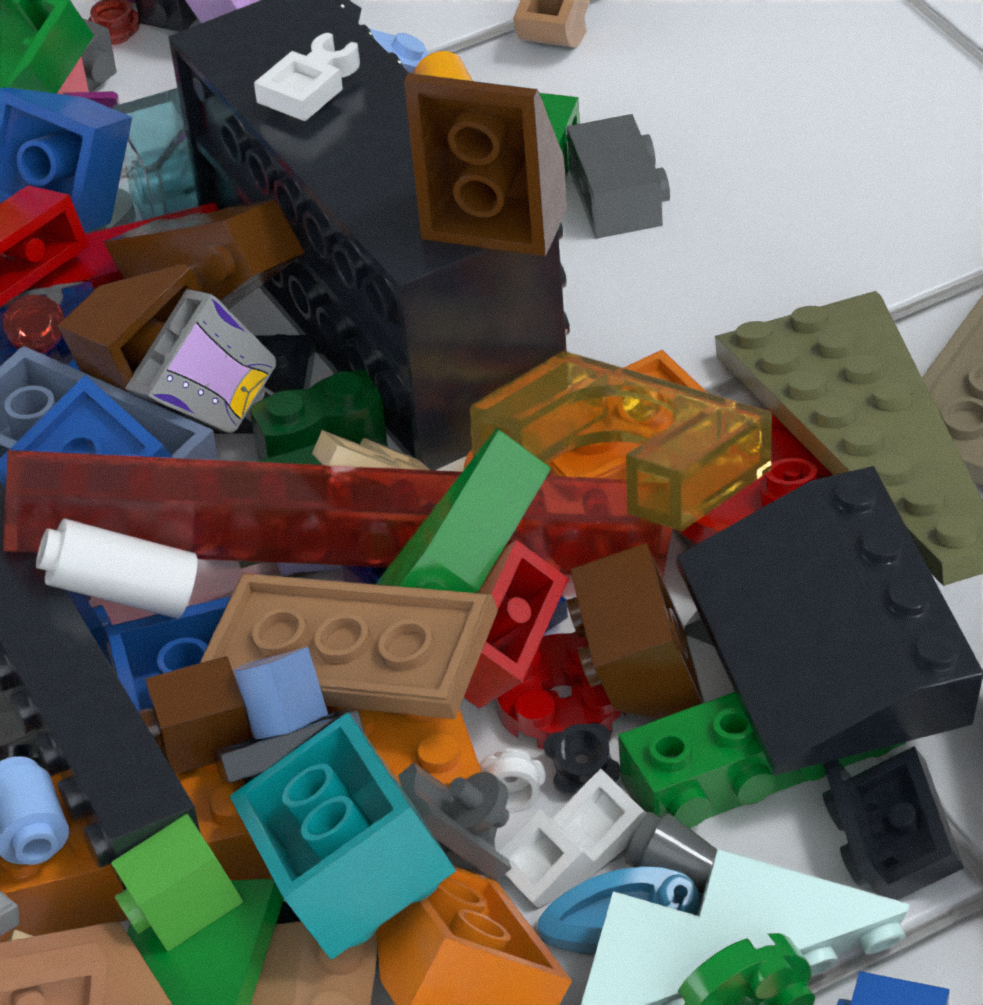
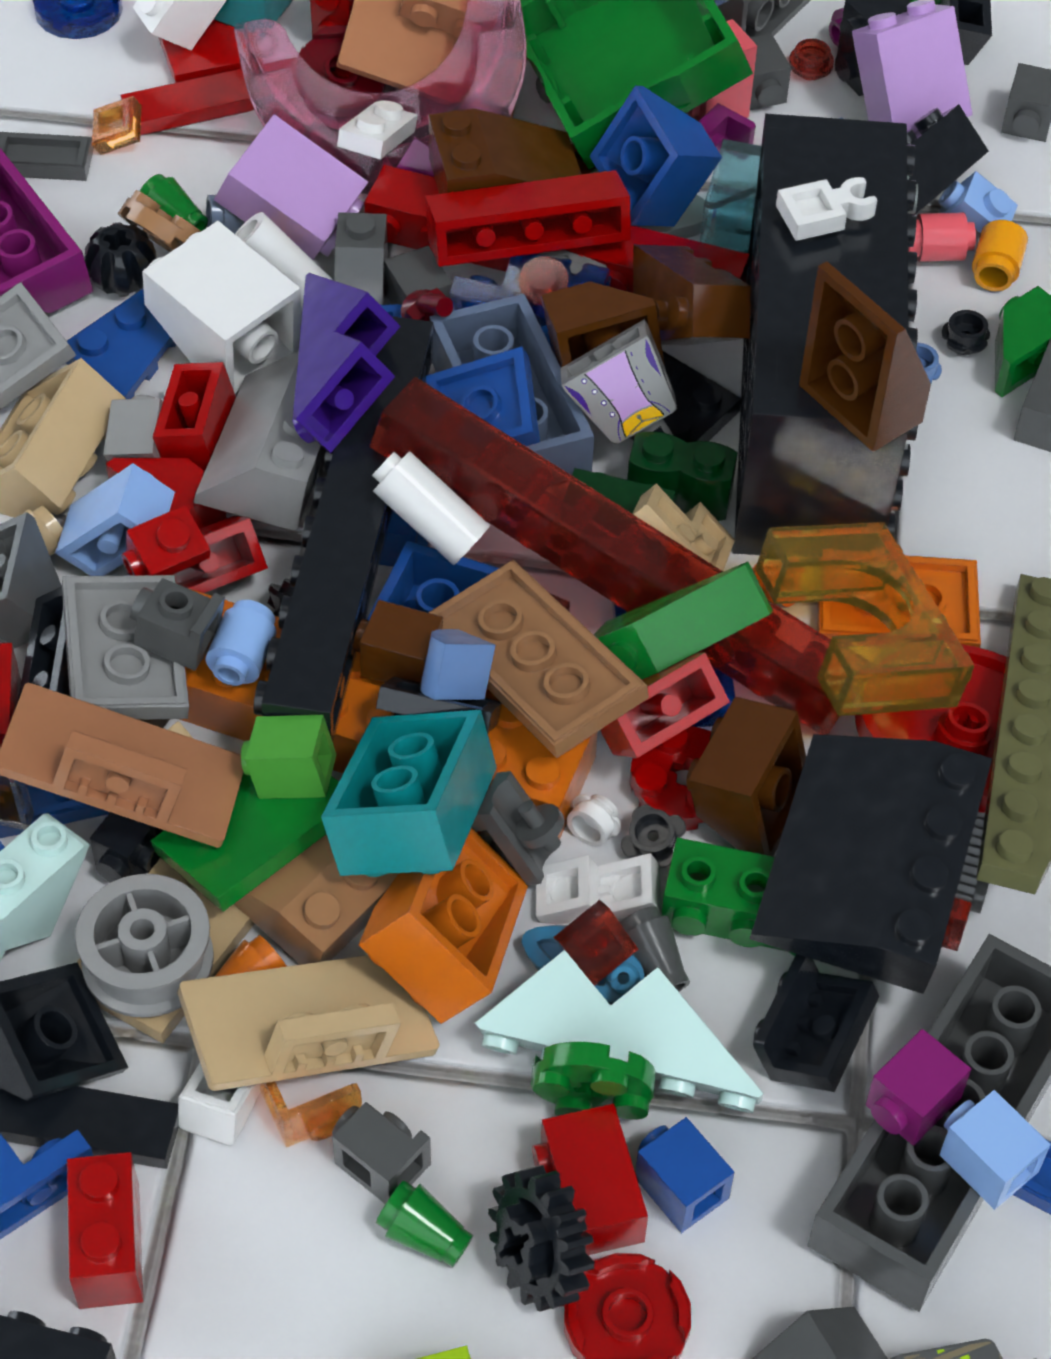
camera: 30 degrees right, 10 degrees up
none -> clear red plate [553,900,639,986]

